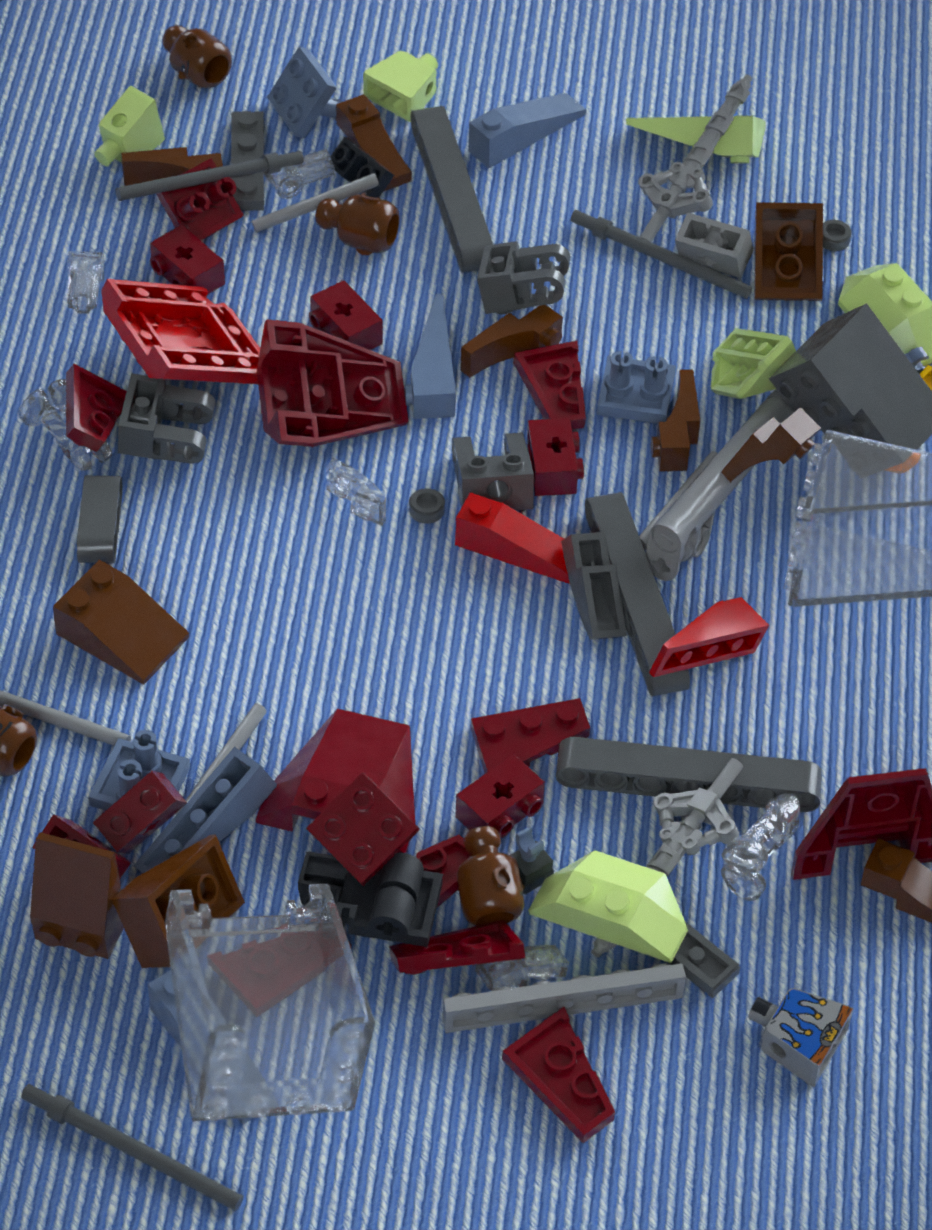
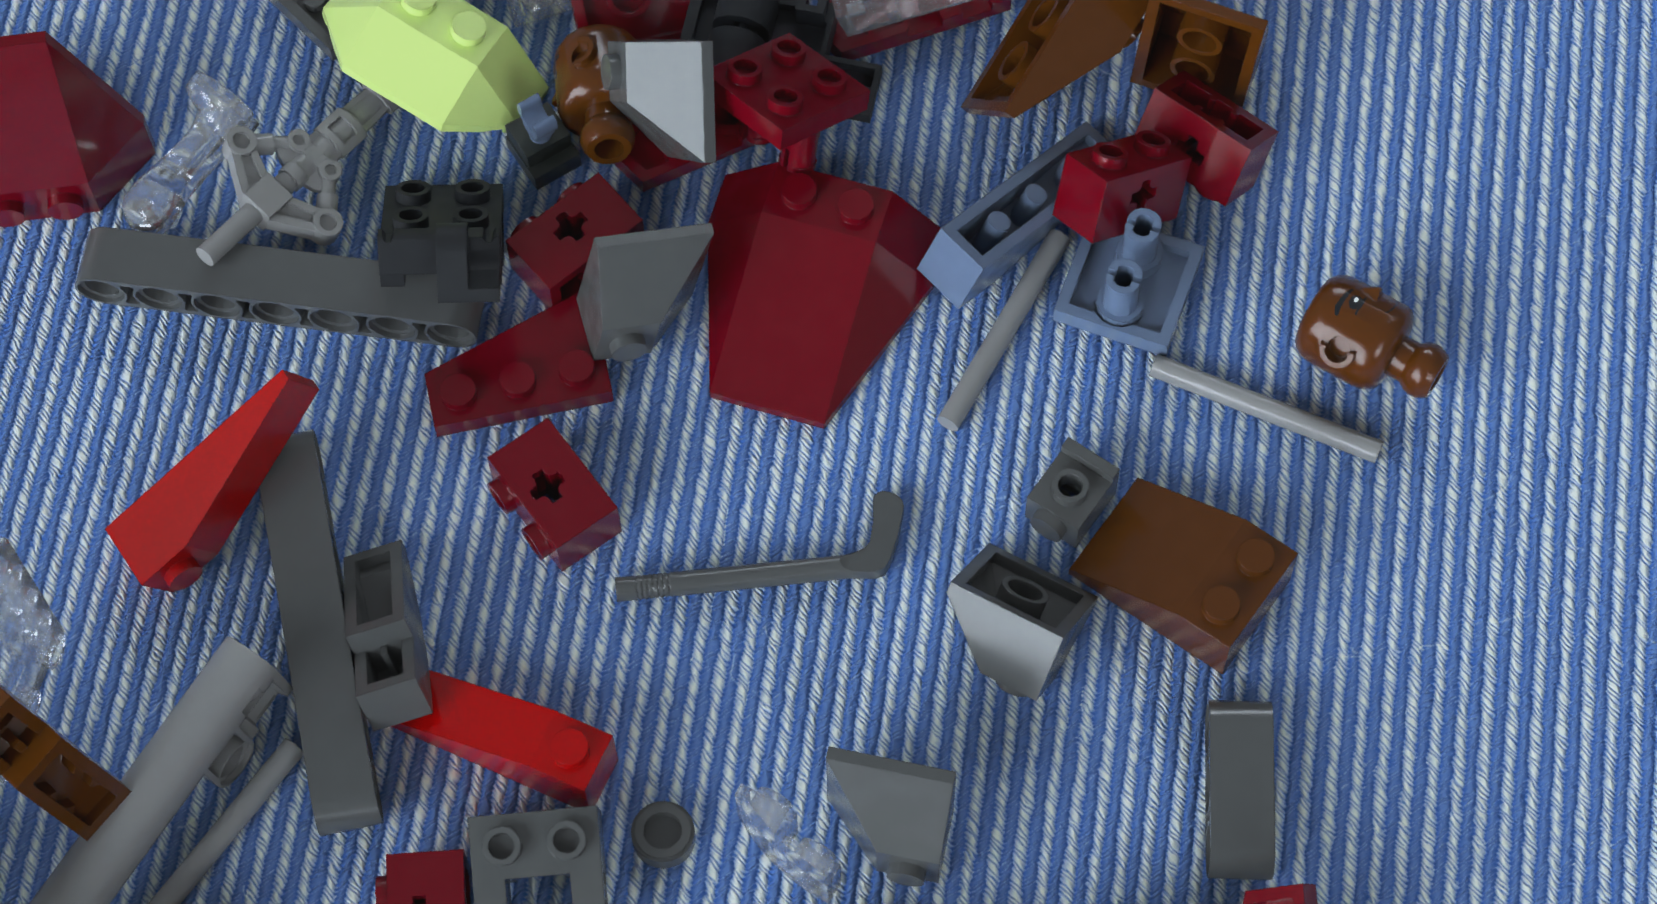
camera: 175 degrees left, 15 degrees up
none -> black plate [377,179,504,303]
none -> dark red brick [487,418,622,571]
none -> dark grey slope [576,223,714,362]
none -> slope [601,39,716,163]
none -> dark grey piece [615,491,904,602]
none -> dark grey slope [826,746,956,887]
none -> dark grey slope [946,543,1098,701]
none -> dark grey brick [1025,437,1120,548]

